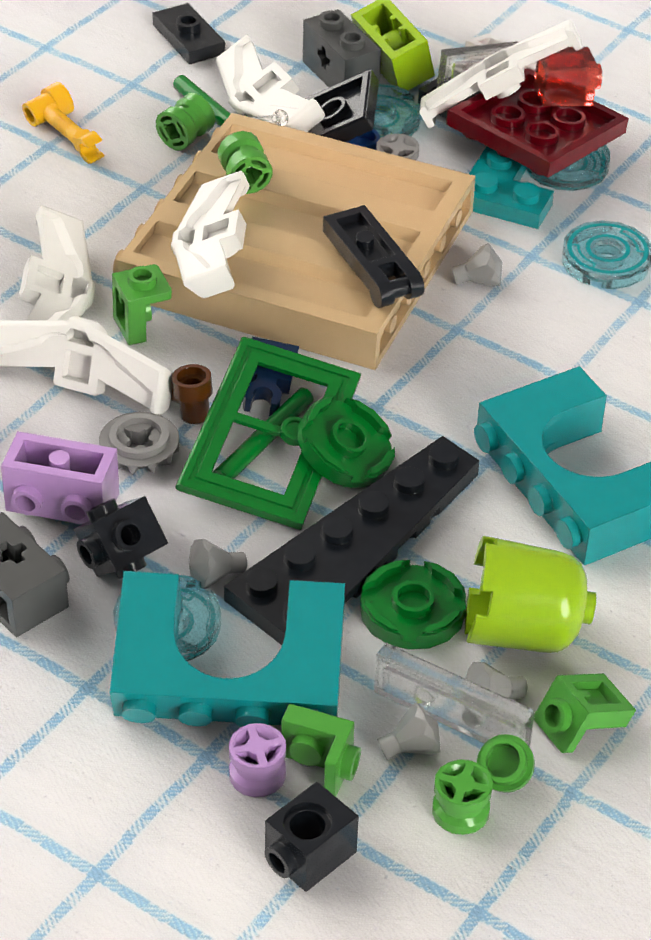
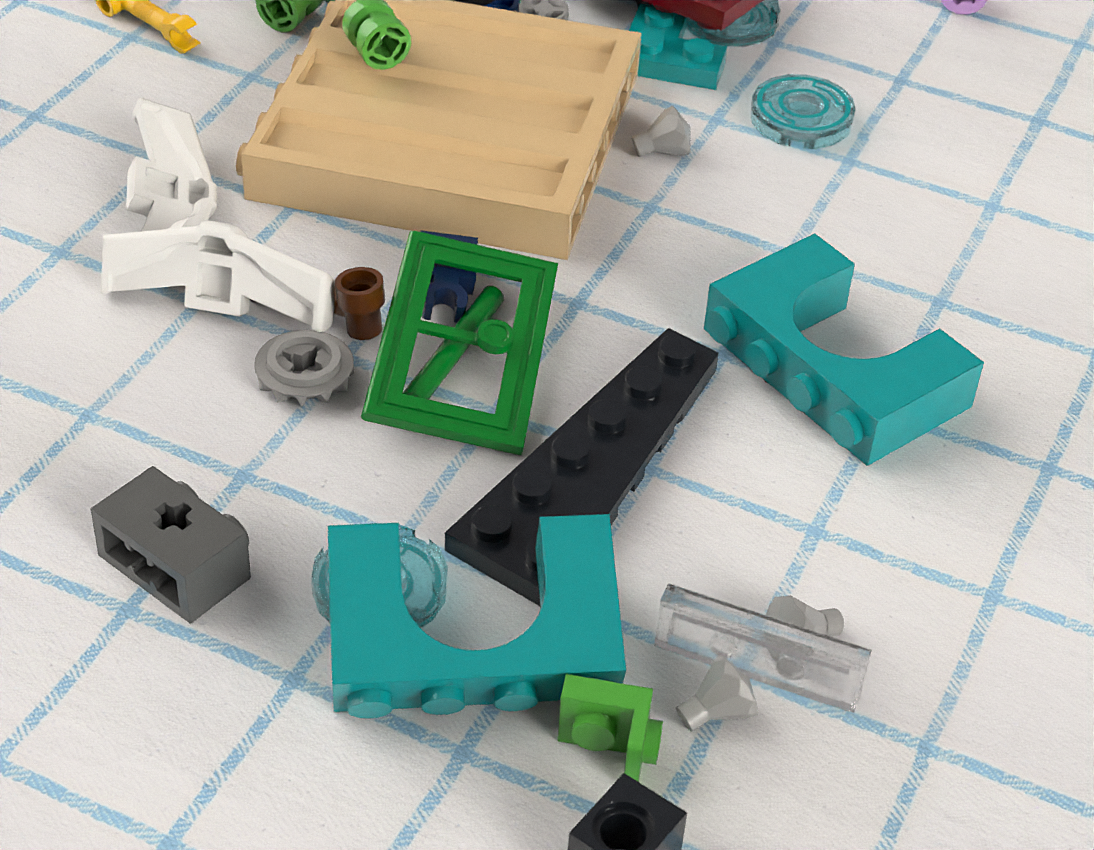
camera: 10 degrees left, 0 degrees up
lavender brick [1,431,119,524] -> none
black brick [73,496,168,579] -> none
bright green bracket [112,264,172,346] -> none
white plate [171,171,249,298] -> none
light grey rock [189,539,247,589] -> none
lavender wheel [229,723,286,797] -> none
green tile [298,396,395,488] -> none
black plate [323,205,425,308] -> none
green tile [360,560,466,650] -> none
bright green wheel [432,759,493,835] -> none
lime cylinder [464,536,596,653] -> none
bright green plate [477,734,535,793] -> none
bright green bracket [534,673,636,753] -> none

